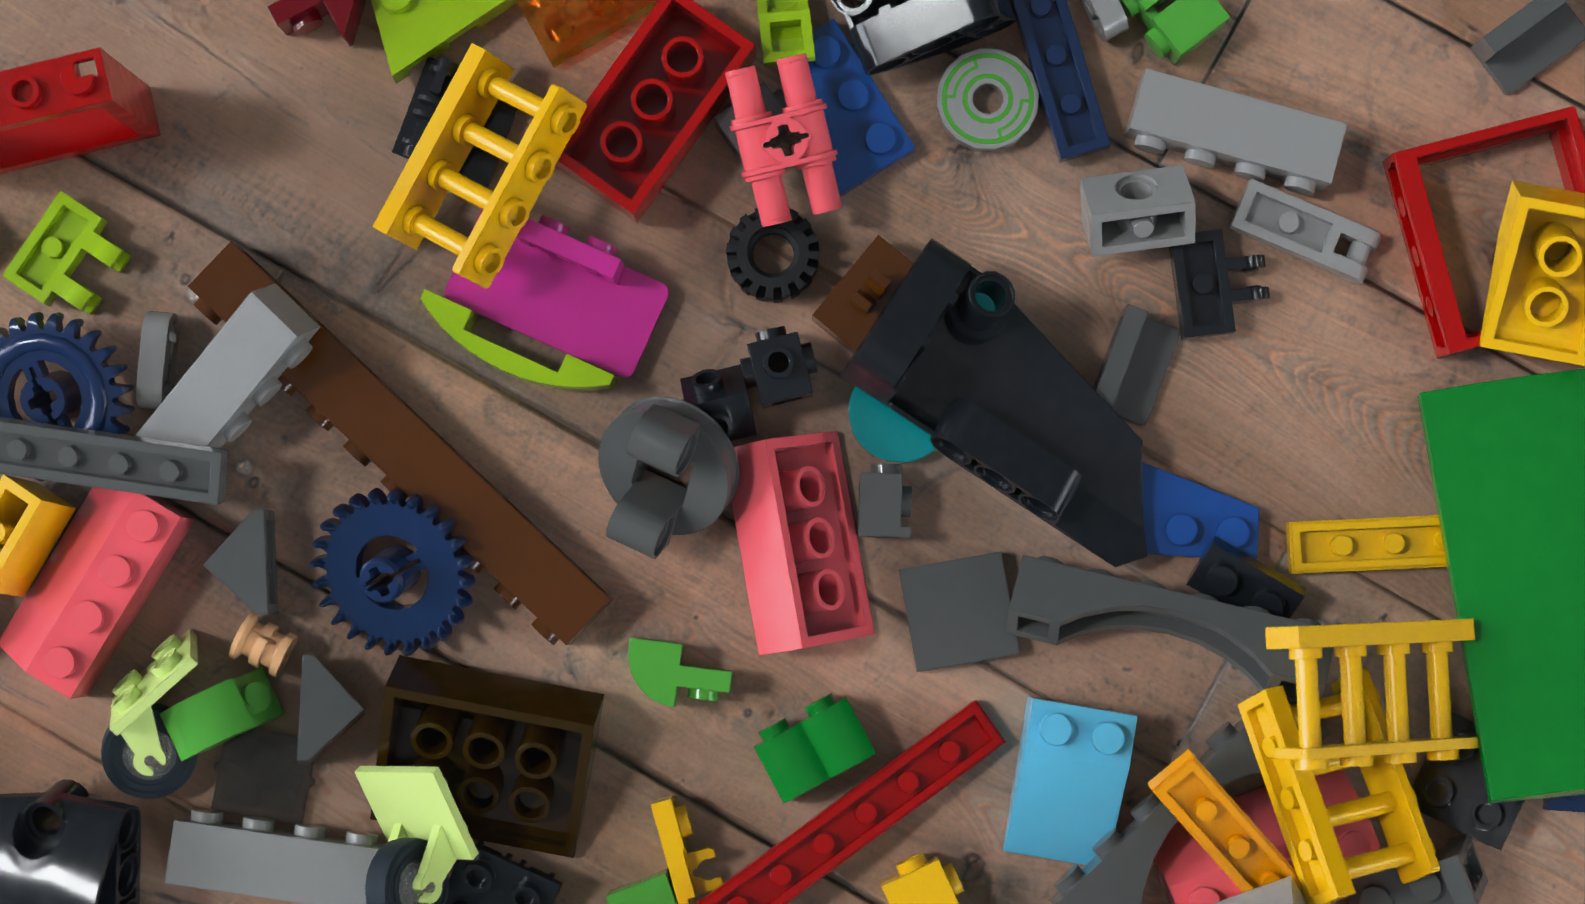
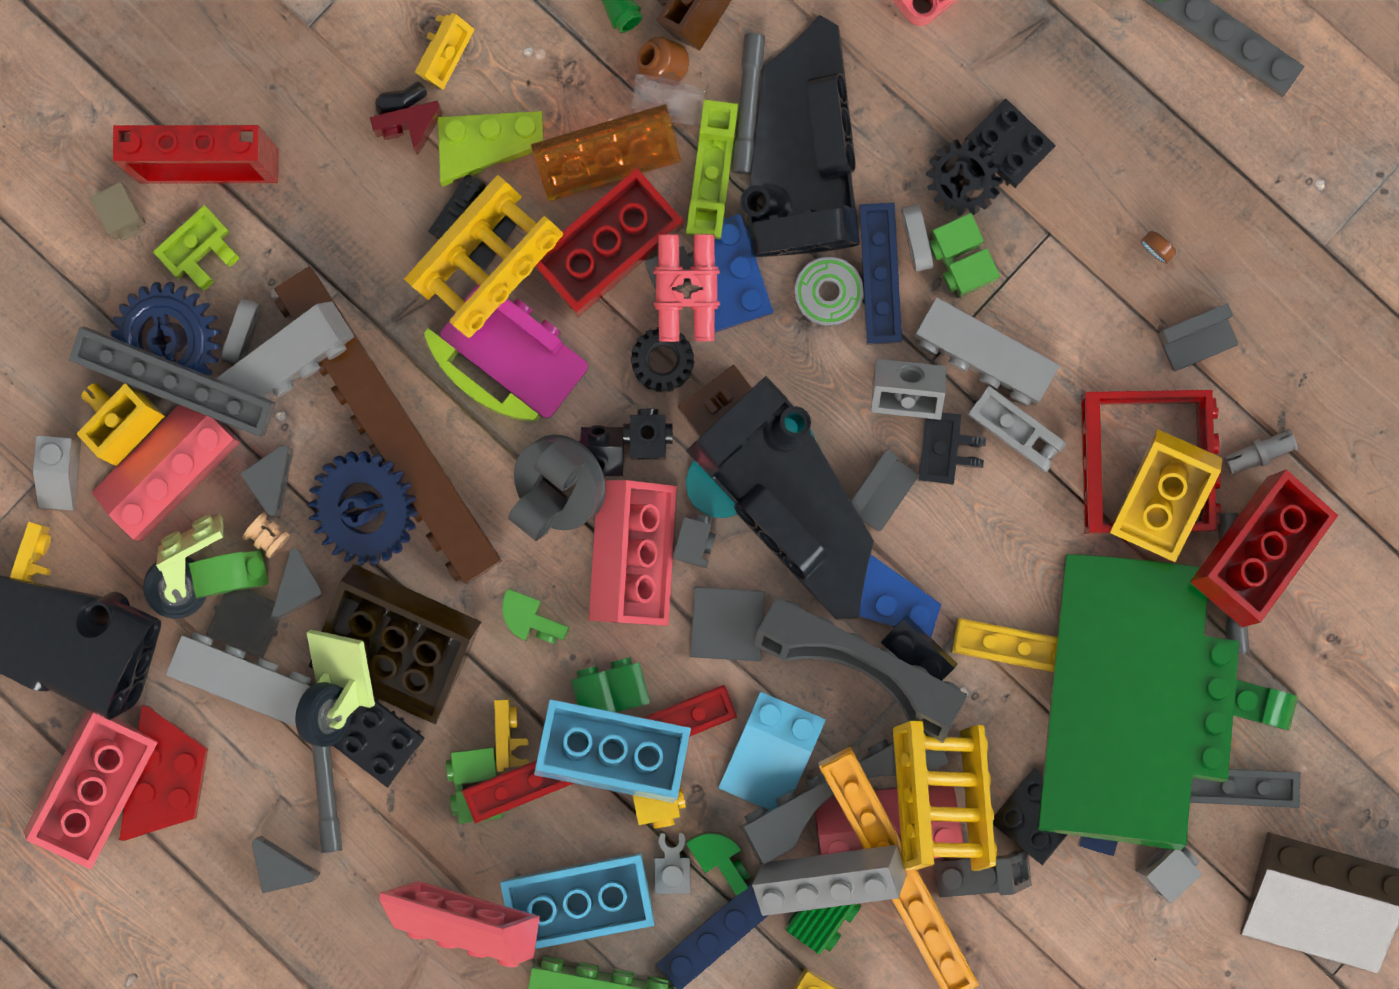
camera: 10 degrees right, 0 degrees up
yellow fence [1265,619,1479,770] -> none
none -> medium azure brick [534,699,691,803]

